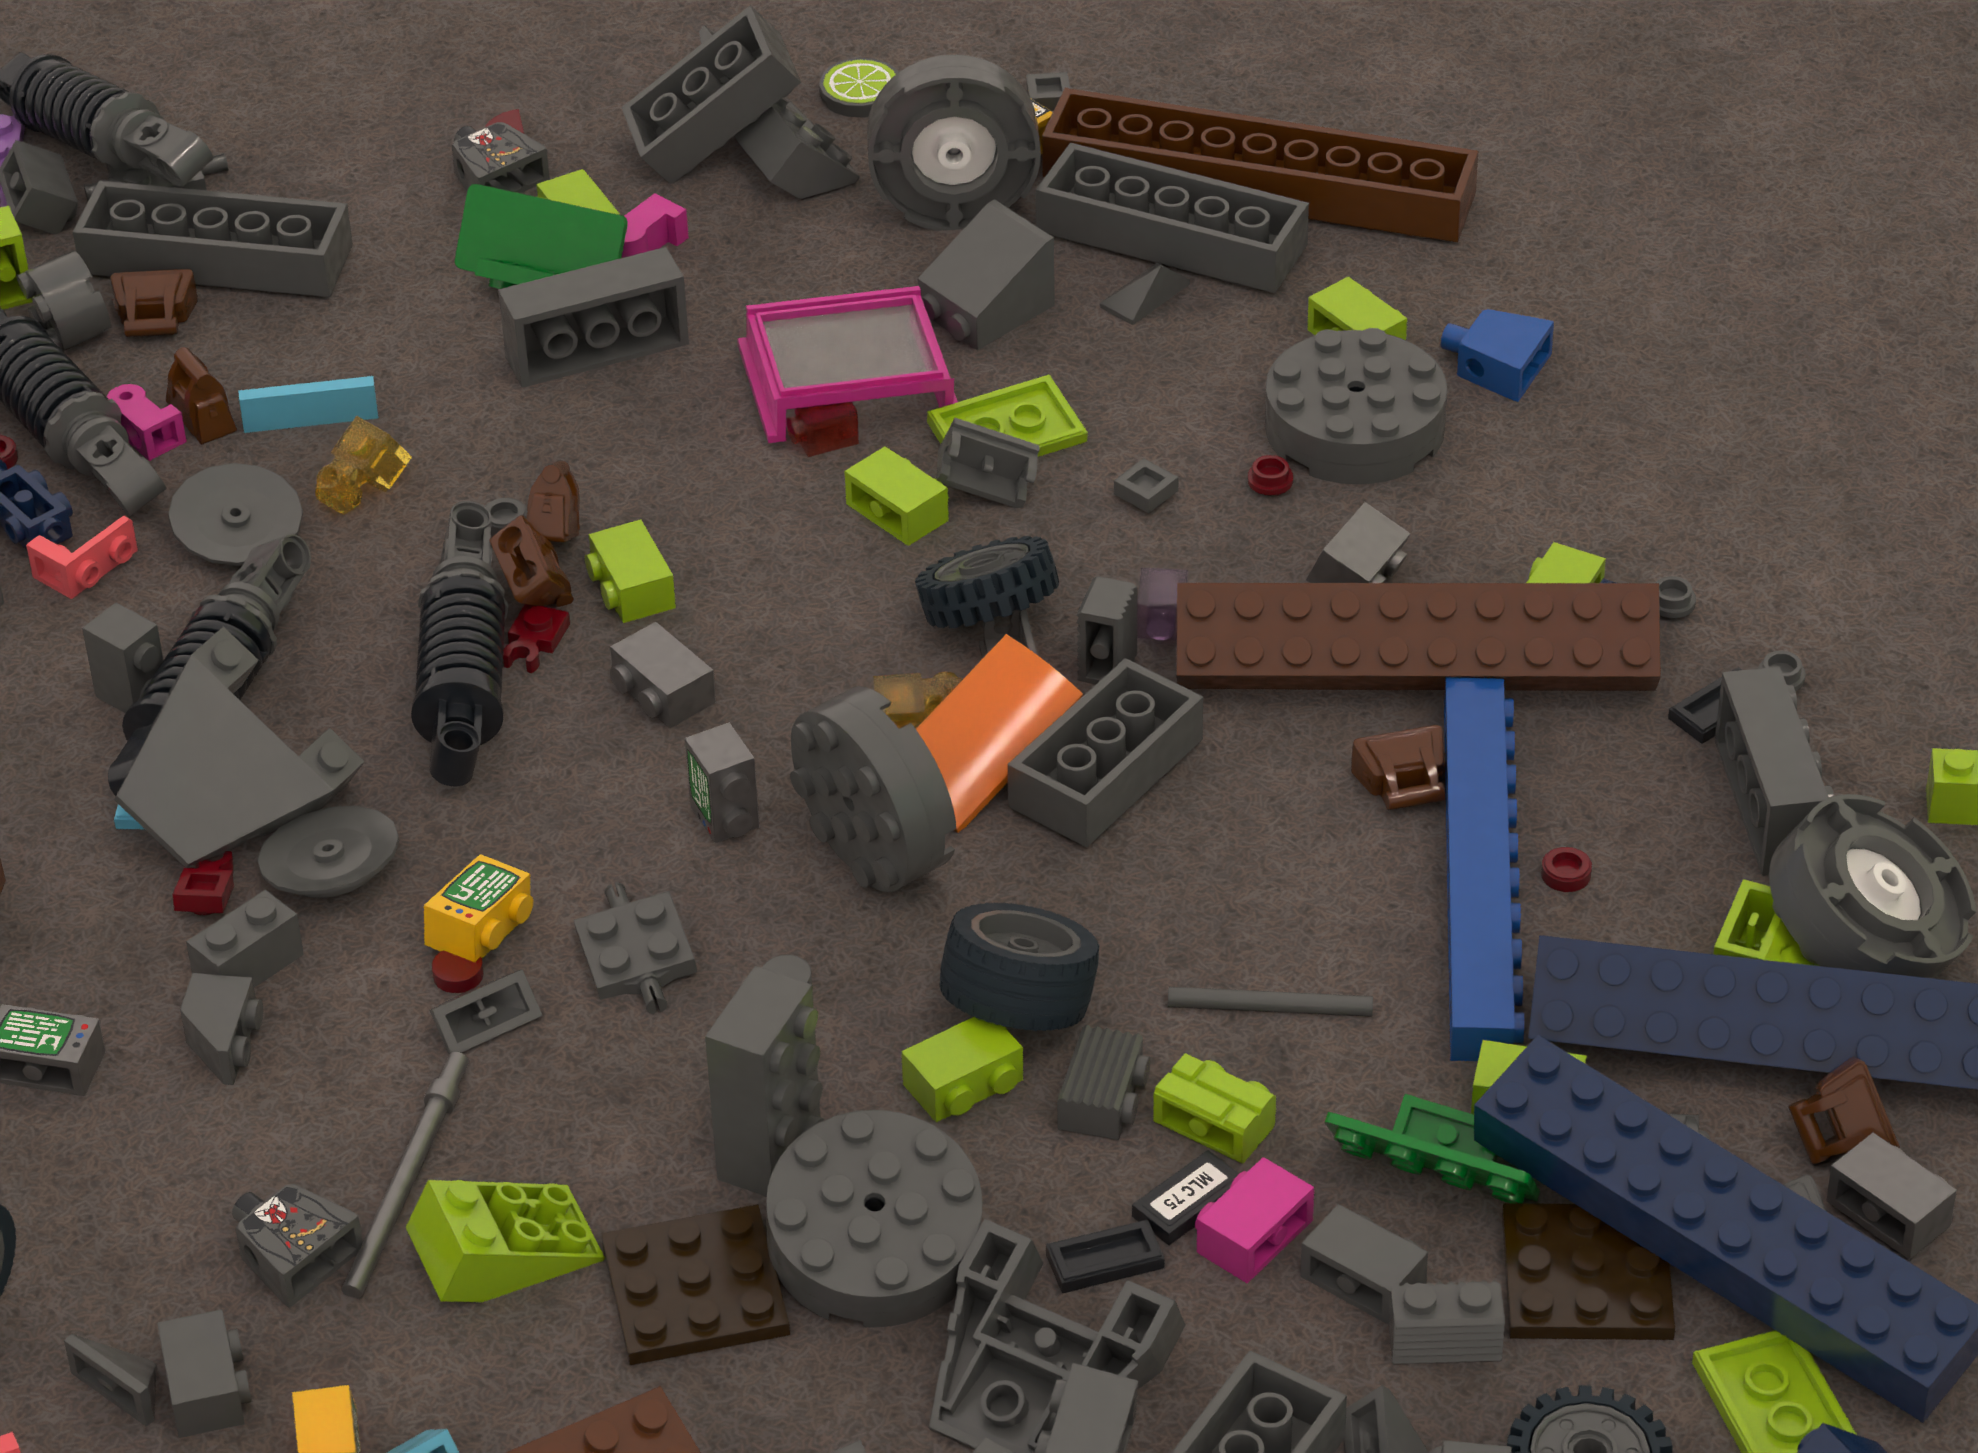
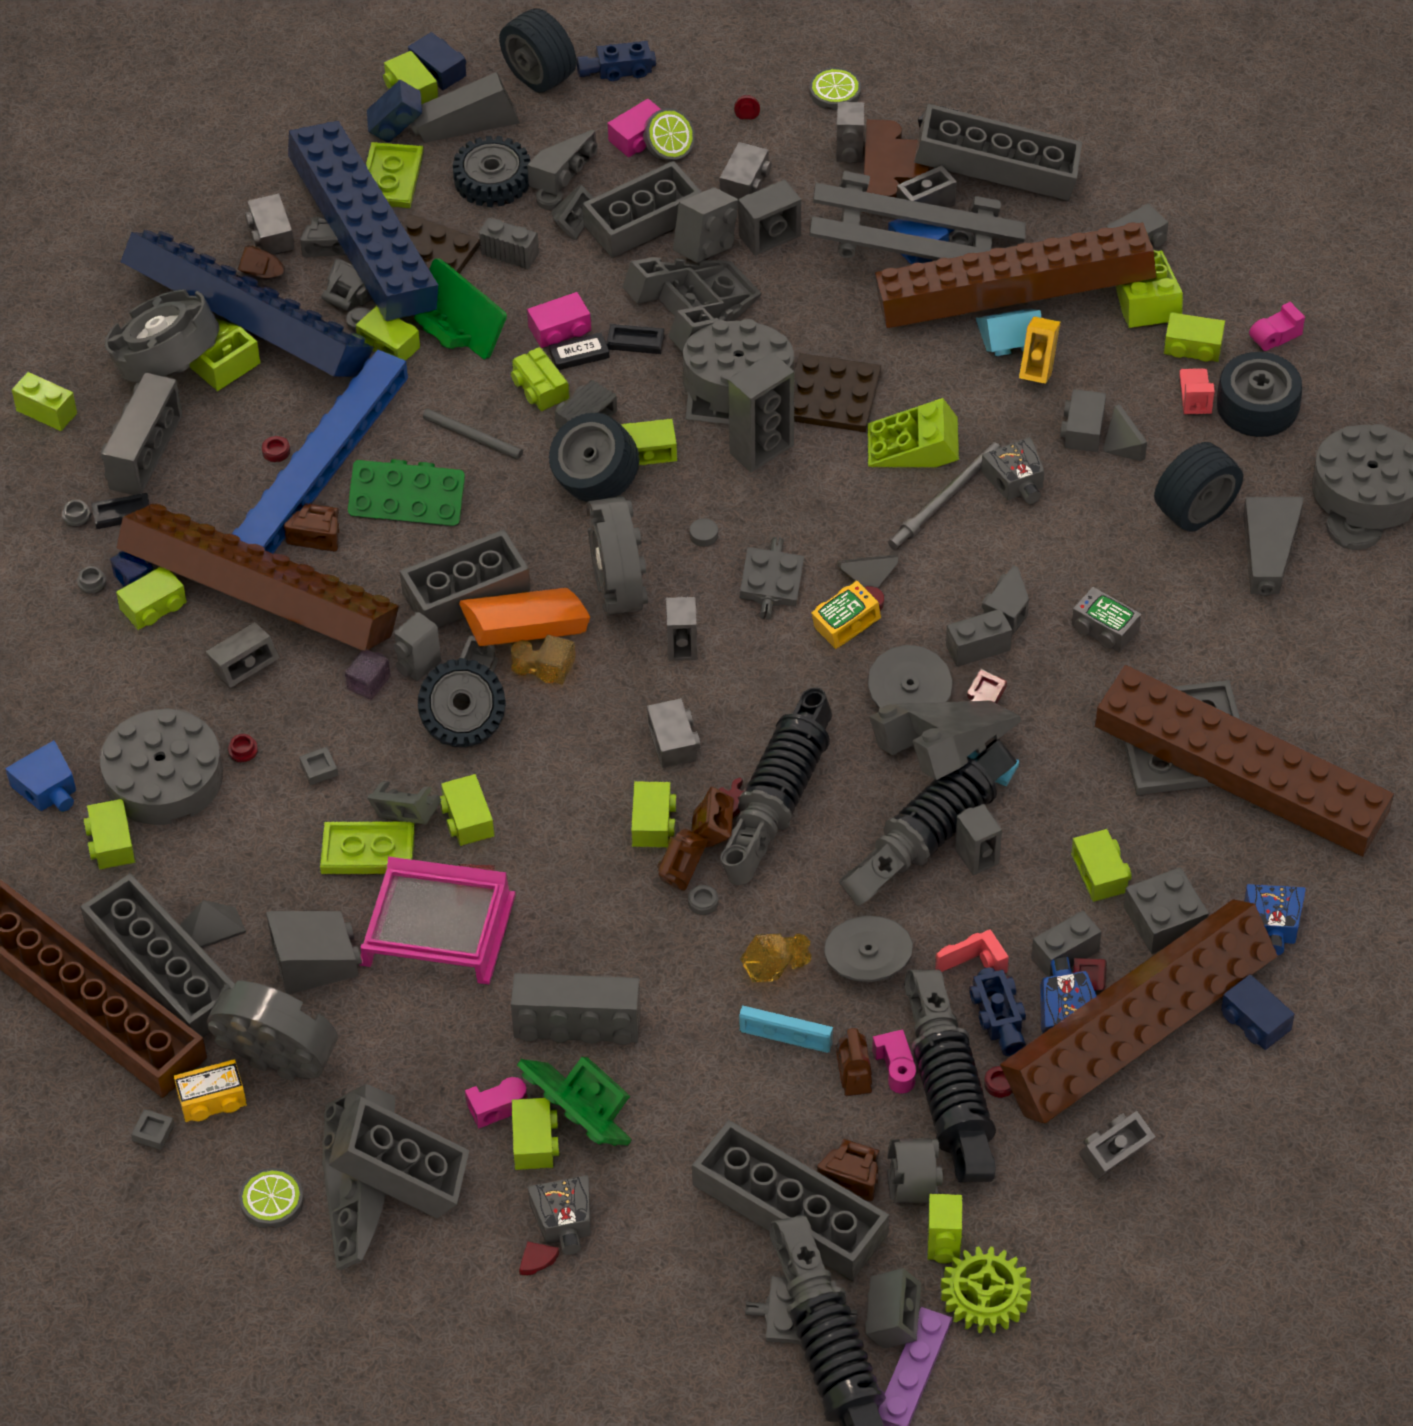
camera: 155 degrees left, 10 degrees up
dark grey brick [1300,1204,1428,1325] -> none
none -> green bracket [348,459,465,526]

